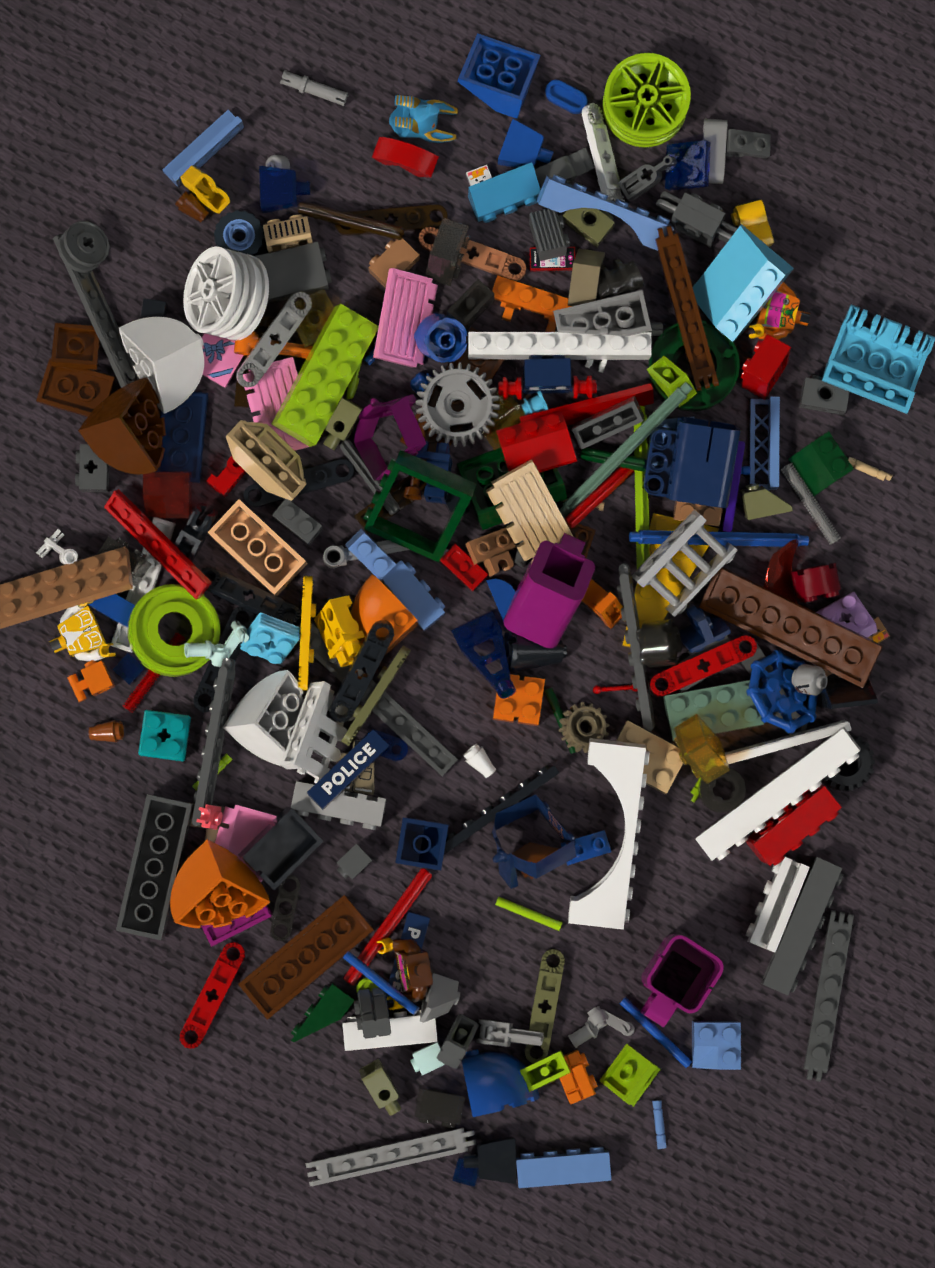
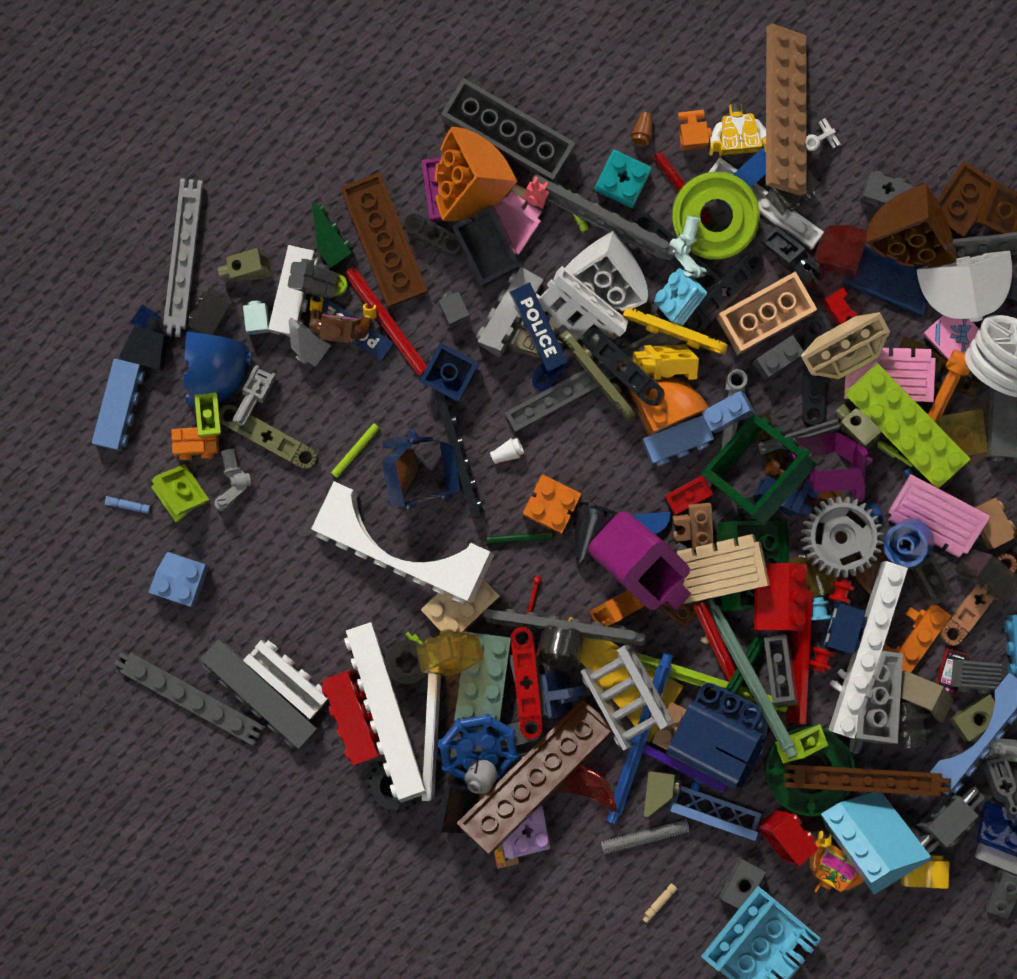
camera: 110 degrees right, 0 degrees up
red tile [104,489,211,600] -> none
clear blue tile [112,653,146,685] -> none
red piece [180,942,245,1049] -> none
light grey piece [236,292,312,388] -> none
blue bar [343,951,419,1015] -> none
dark grey brick [436,1014,479,1069] -> none
clear blue plate [451,611,516,699] -> none
dark tan gear [559,702,609,753] -> none
blue plate [560,830,611,865] -> none
blue piece [619,997,692,1068] -> none
magenta piece [640,934,724,1028] -> none
dark green slope [788,431,854,496] -> none
dark red brick [791,563,841,603] -> none

